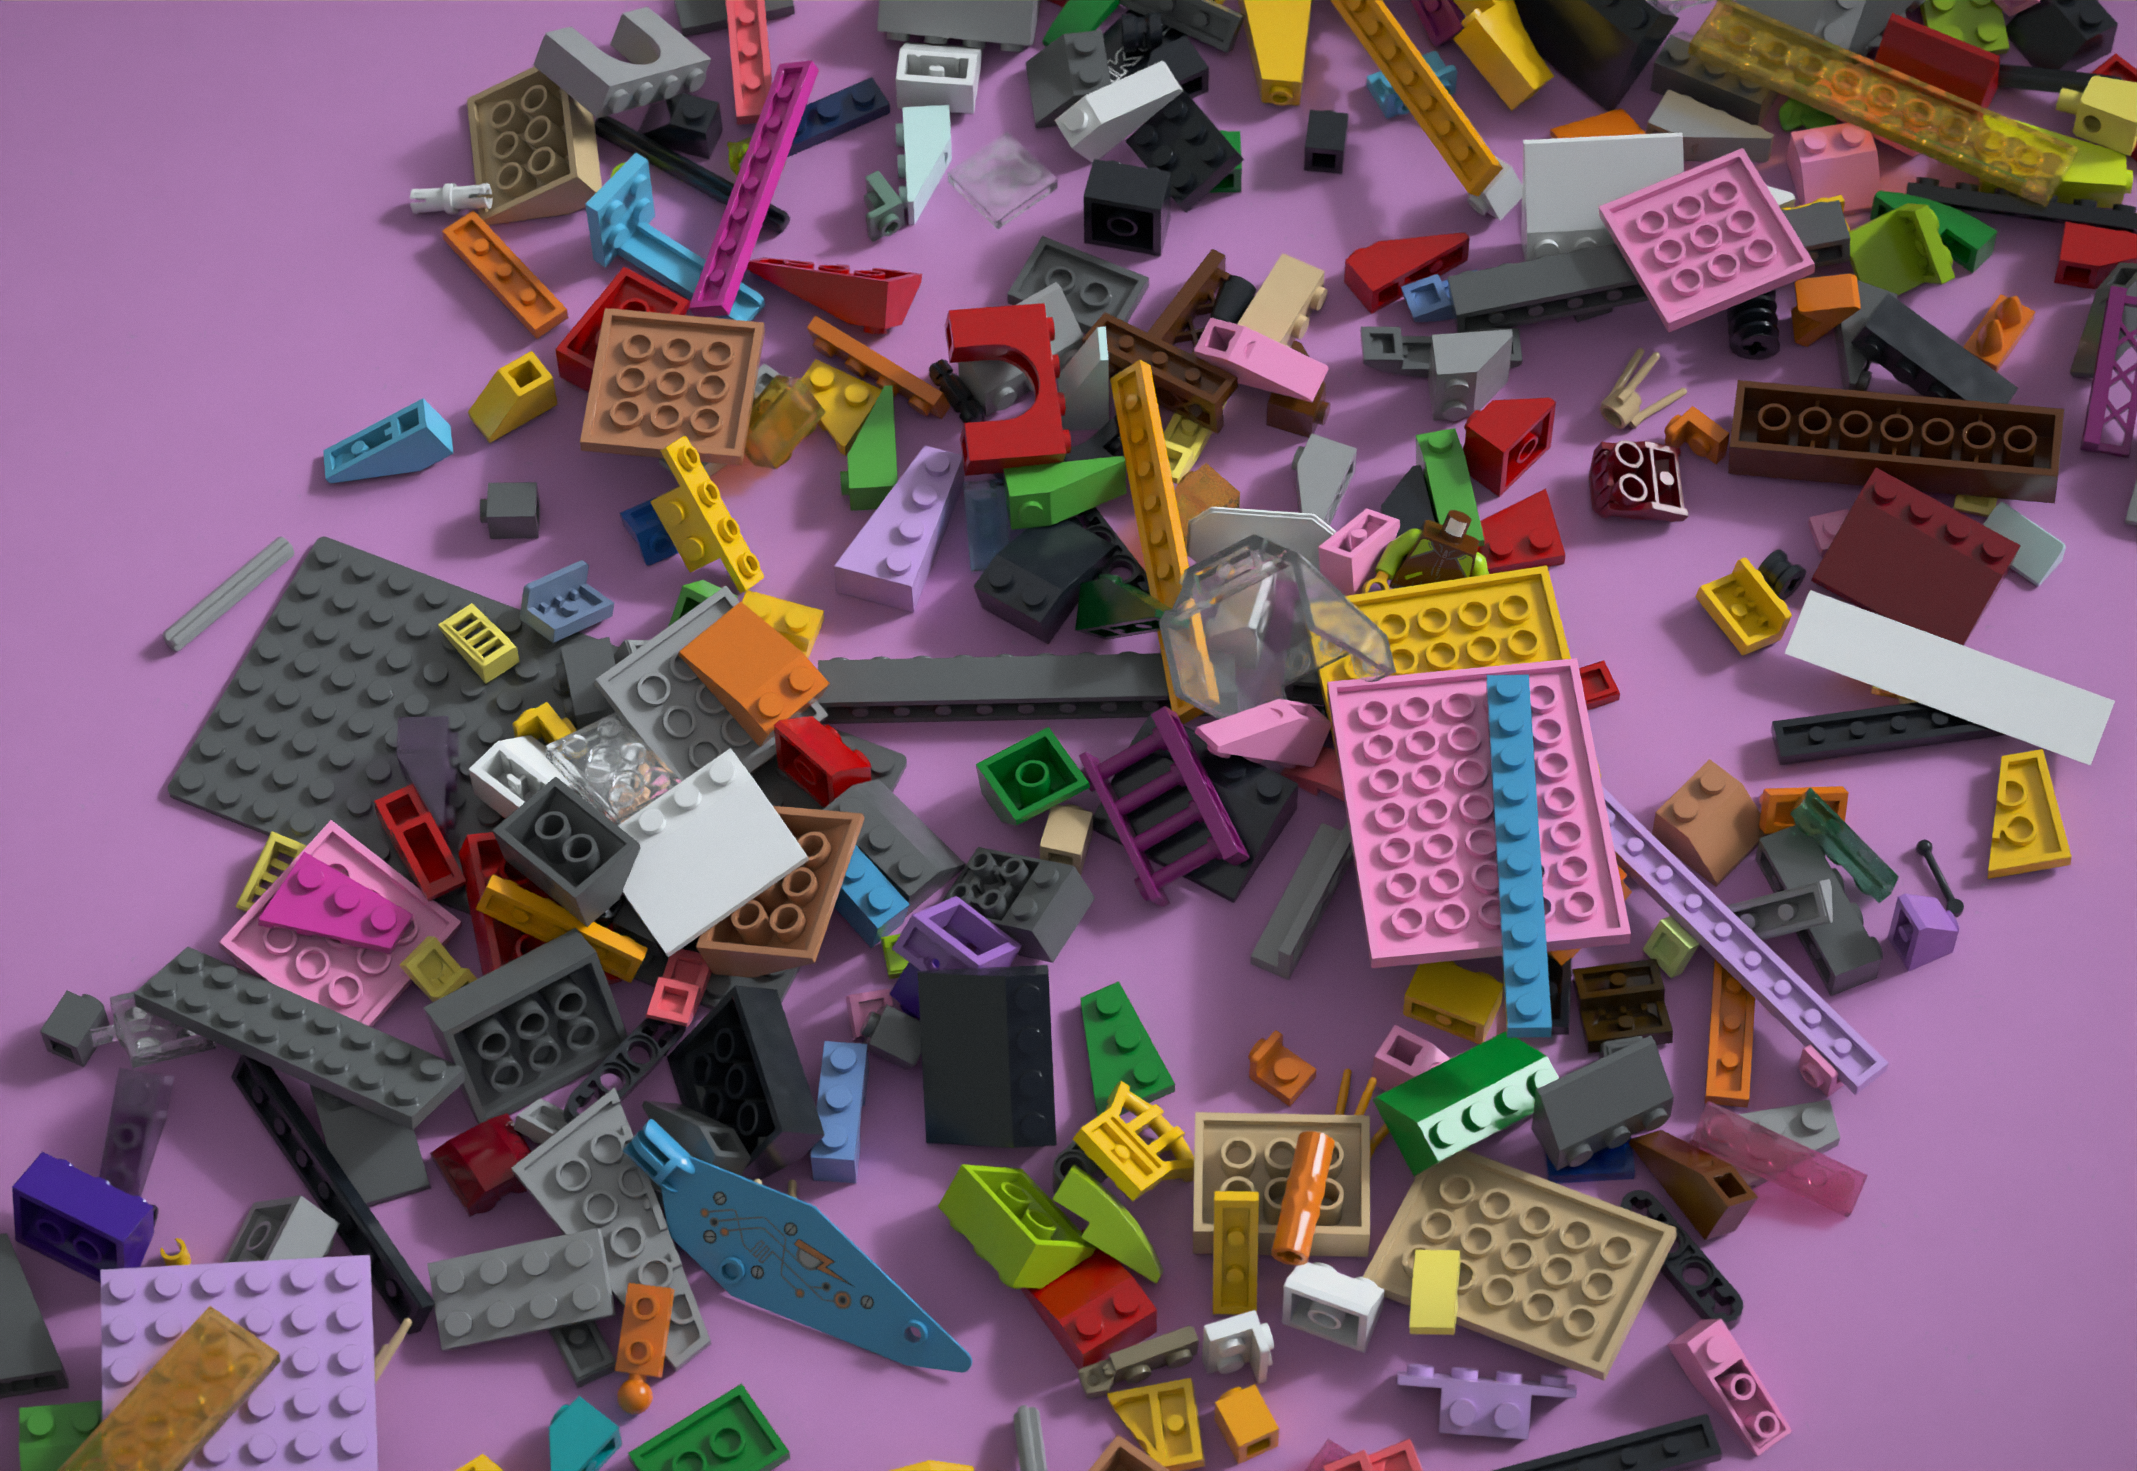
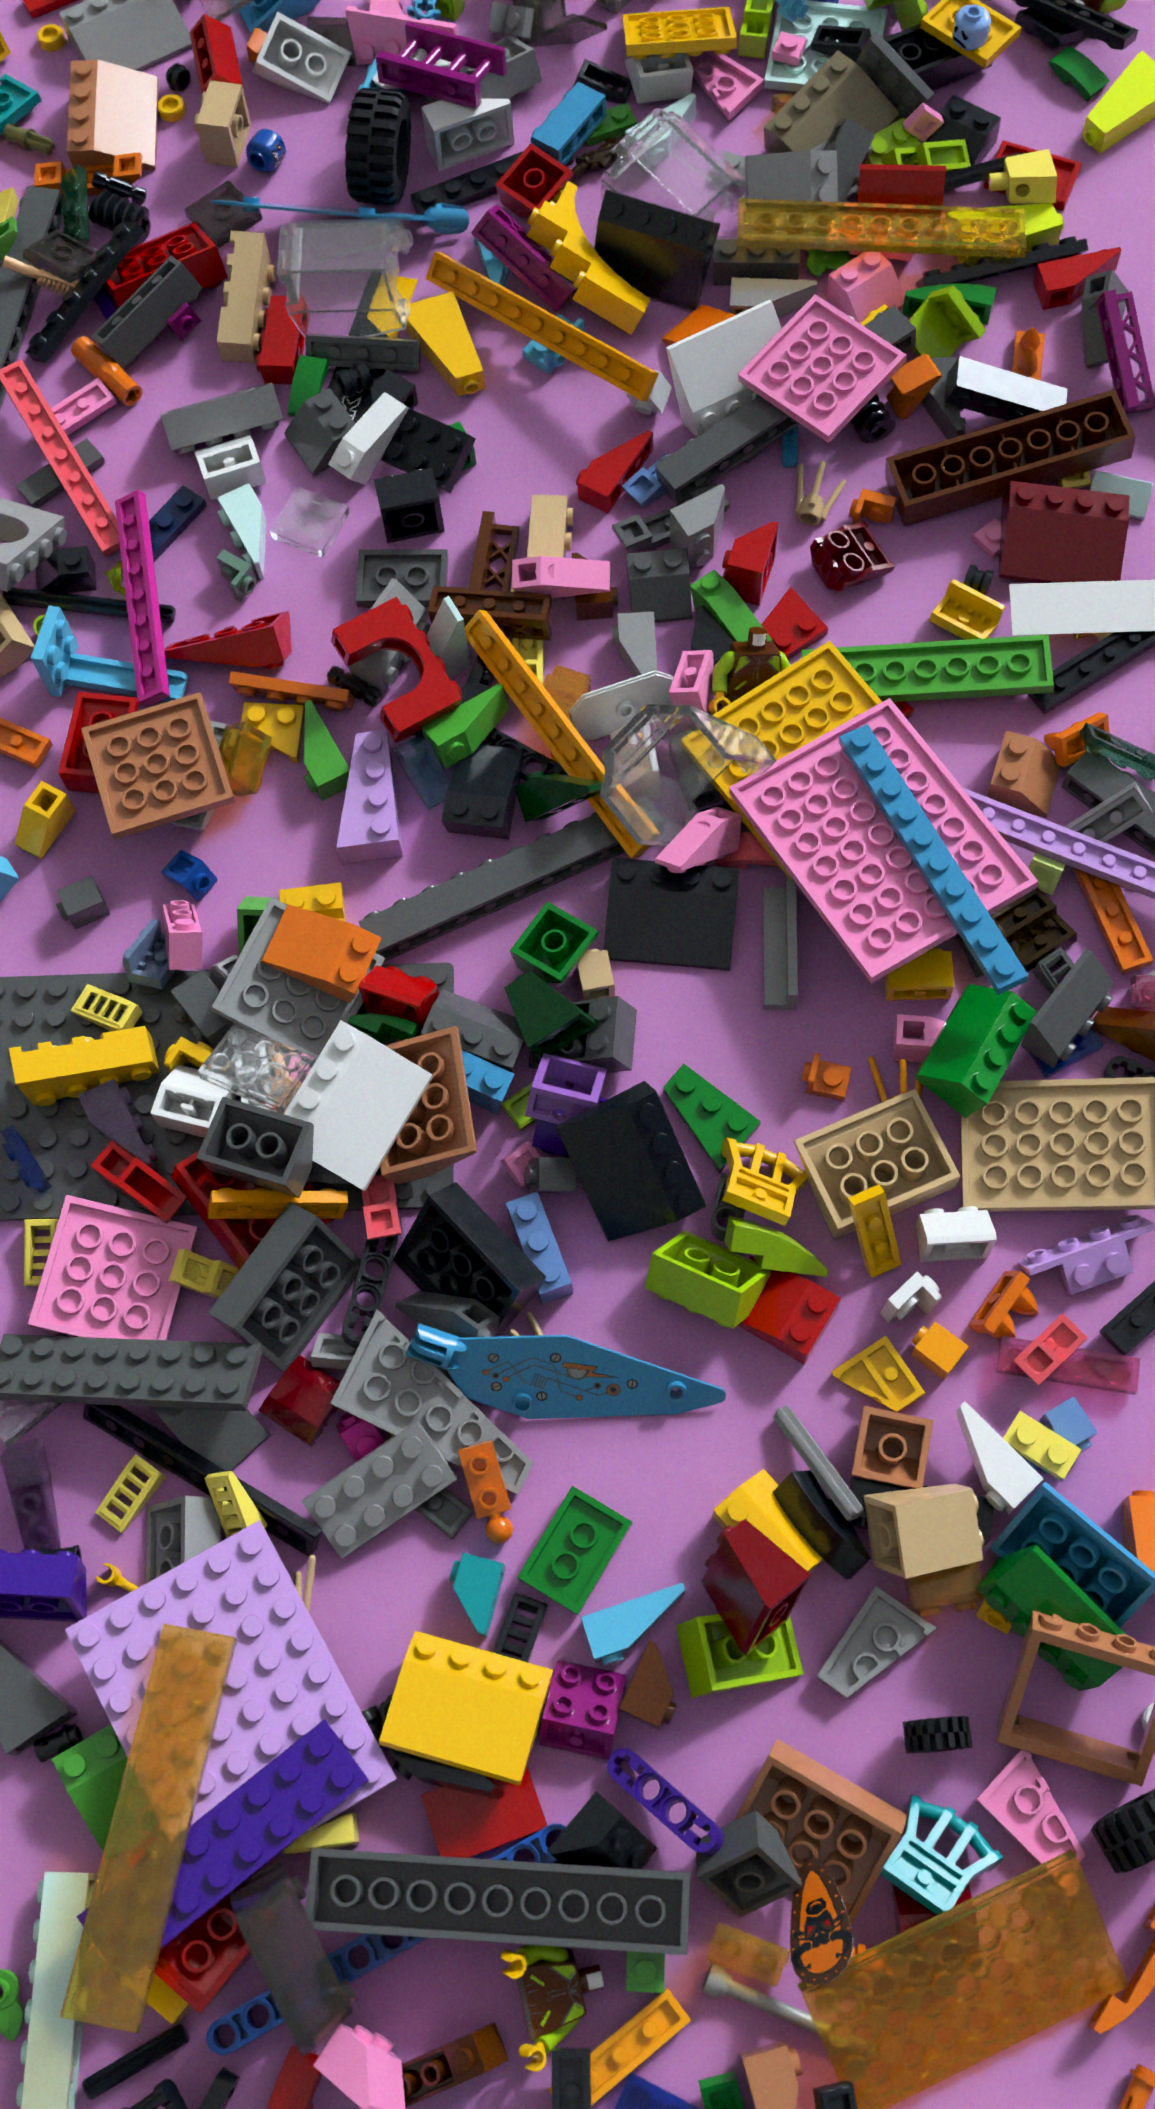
camera: 20 degrees left, 10 degrees up
dark pink wing [258,852,413,954] -> none
yellow bracket [650,436,764,594] -> none
magenta fence [1078,706,1250,907] -> none
dark tan hinge [1078,1325,1199,1399] -> none
black cone [1209,275,1256,324] -> none
orange axle [1271,1131,1335,1266] -> none
black brick [1304,110,1349,174] -> none
light yellow slope [1409,1250,1461,1335] -> none
none -> clear blue plate [1,1125,52,1194]
none -> yellow wedge [9,1026,160,1106]
none -> black pin [33,1723,83,1763]
none -> light yellow slope [95,1454,167,1534]
none -> bright pink slope [162,900,202,970]
none -> light yellow slope [205,1471,267,1538]
none -> dark pink bracket [336,1412,385,1462]
none -> green slope [348,1014,420,1044]
none -> dark green slope [504,971,597,1057]
none -> dark grey slope [626,548,692,623]
none -> dark azure axle [782,425,798,468]
none -> bright green plate [802,634,1054,702]
none -> lime slope [881,139,971,172]
none -> orange tile [968,1271,1039,1339]

